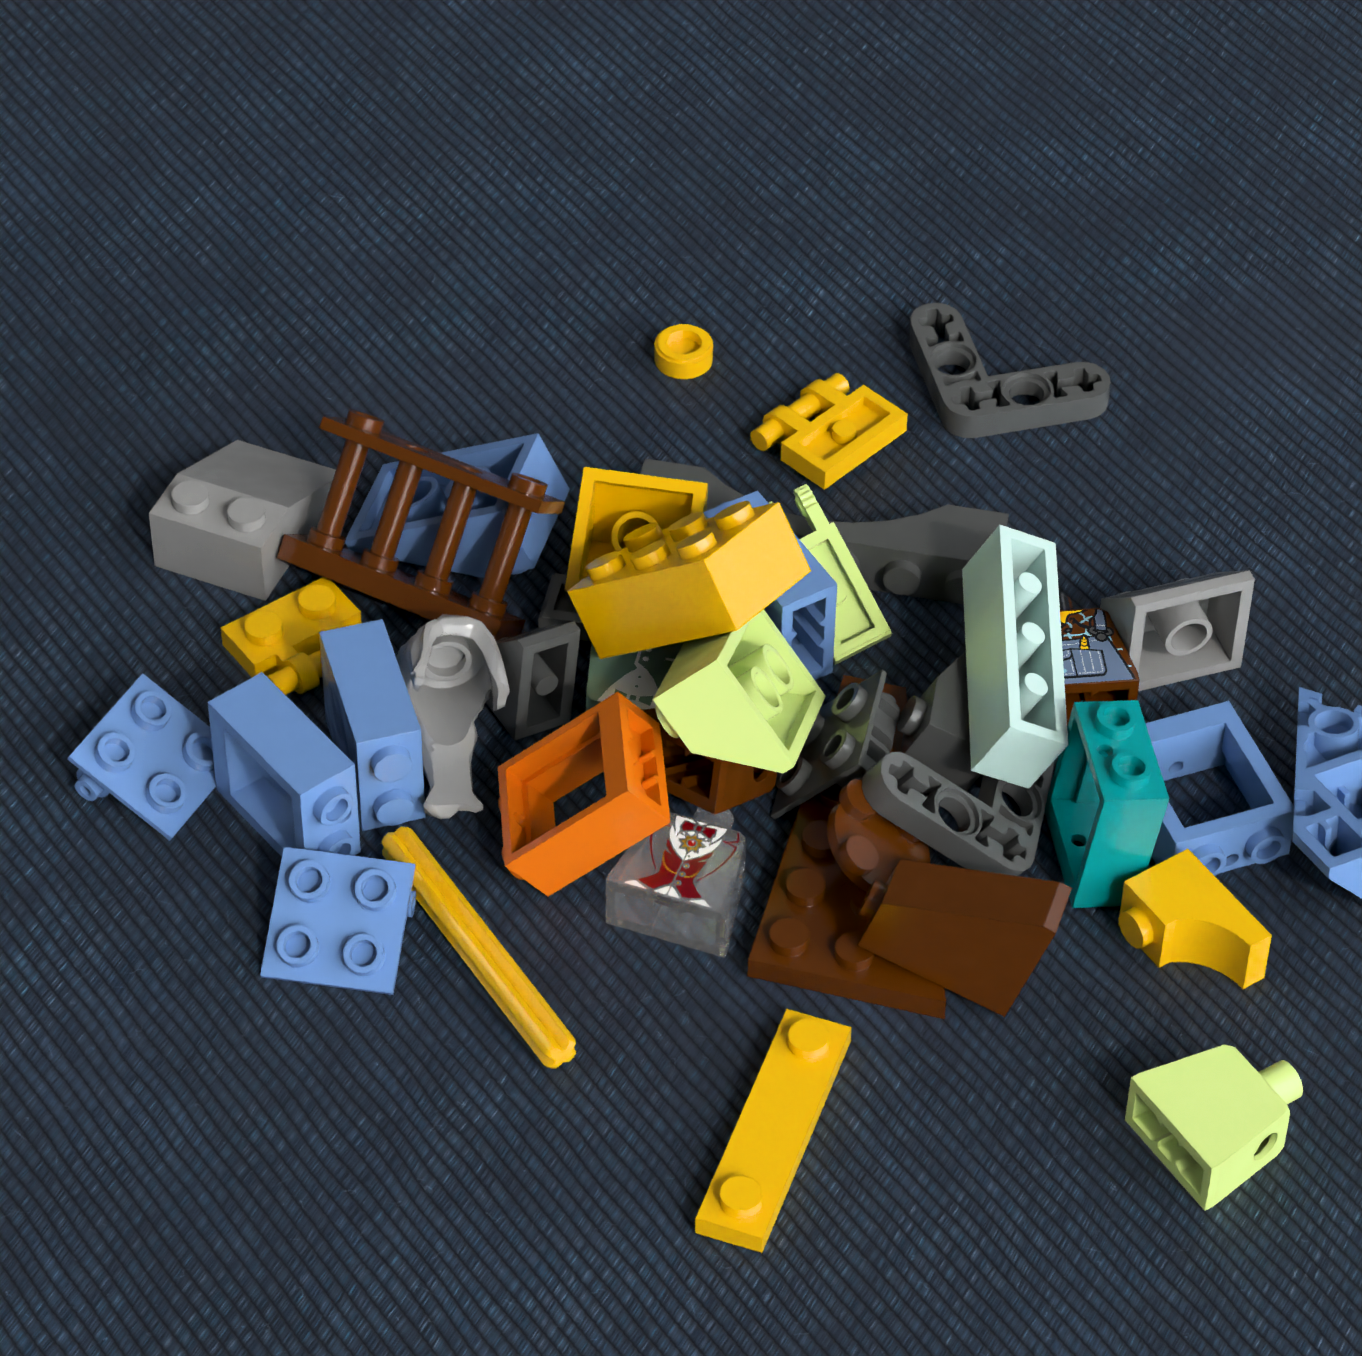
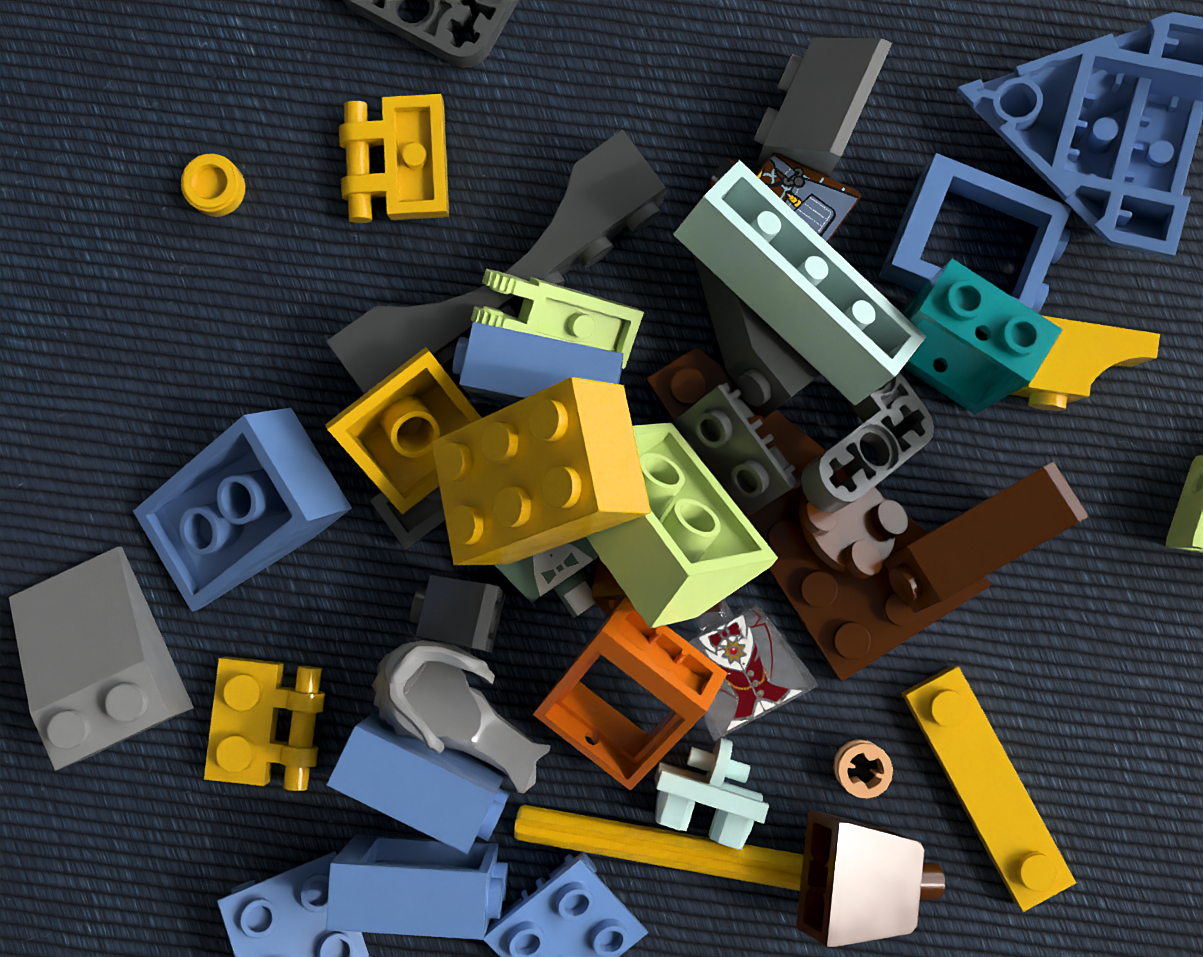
camera: 45 degrees left, 40 degrees up
reddish brown fence [277,409,565,641] -> none
none -> light aqua hips [654,738,769,850]
none -> torso [796,810,945,947]
none -> light nougat bush [833,739,893,799]

